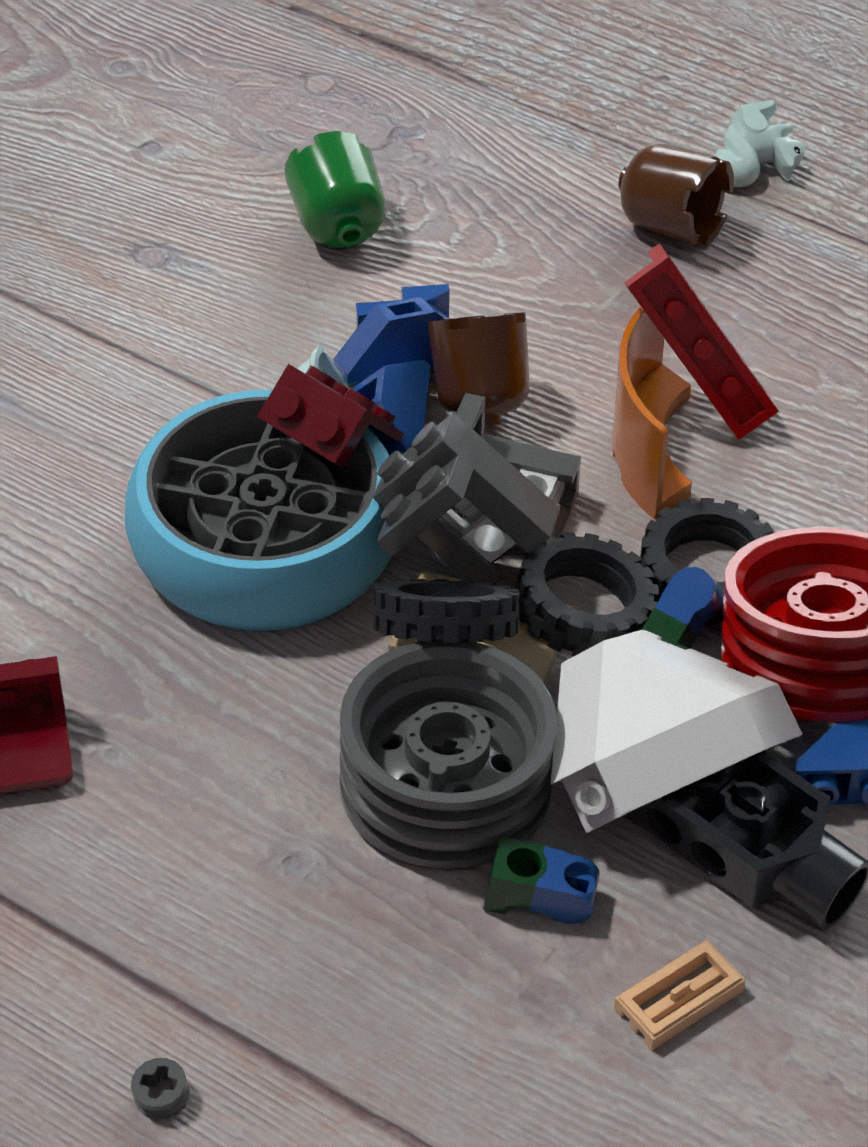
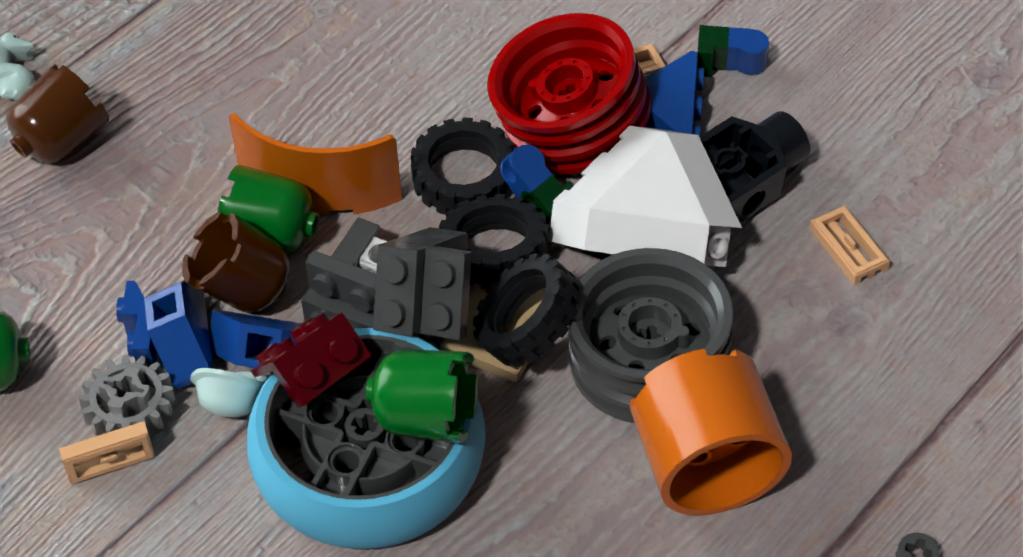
camera: 80 degrees left, 5 degrees up
leg [483,835,600,924] -> none
red fence [624,243,779,440] -> none
none -> light nougat tile [58,421,155,484]
none -> light grey gear [79,355,176,436]
none -> green cylinder [217,165,319,255]
none -> green cylinder [365,349,478,443]
none -> orange brick [629,348,792,515]

